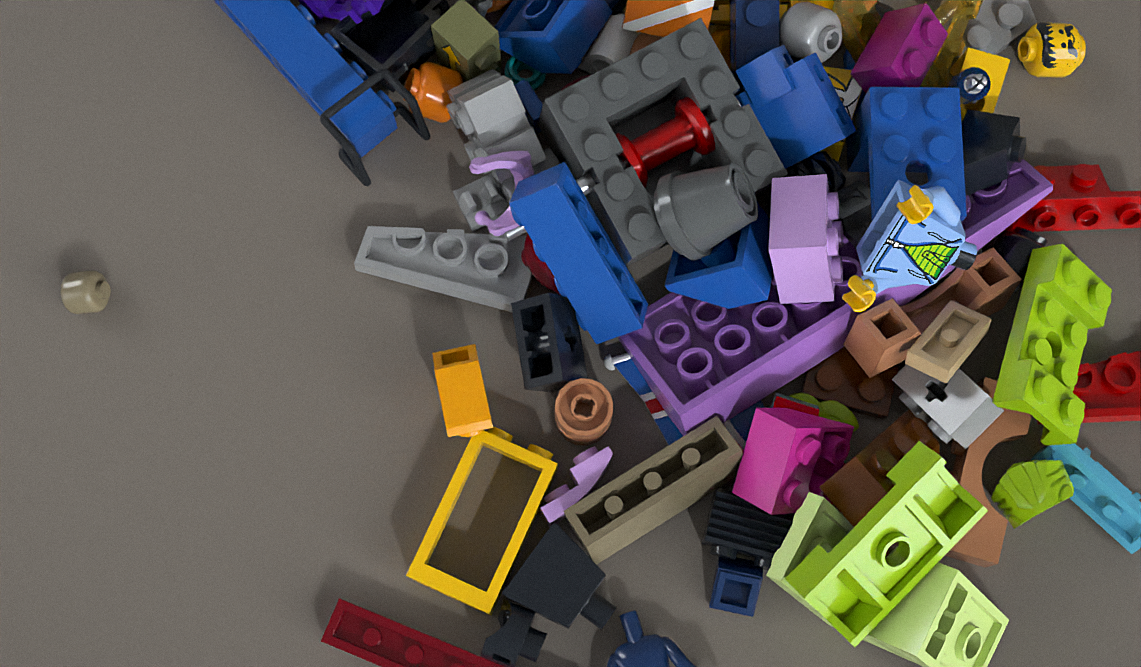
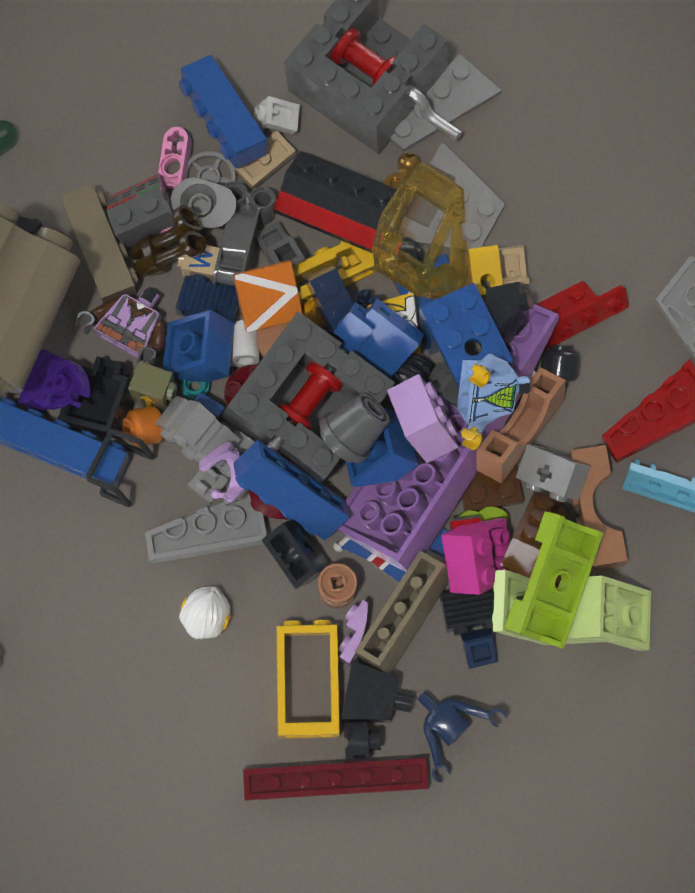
camera: 25 degrees left, 0 degrees up
light orange slope [432,344,493,437] -> none
light grey head [779,2,842,63] -> none
magenta brick [850,3,948,94] -> none
tan plate [905,300,991,383] -> none
clear blue piece [948,67,991,104] -> none
lime hair [991,460,1074,529] -> none
lime piece [992,243,1112,446] -> none
yellow head [1018,22,1086,78] -> none
none -> white hair [179,587,231,640]
none -> tan bracket [498,245,530,286]

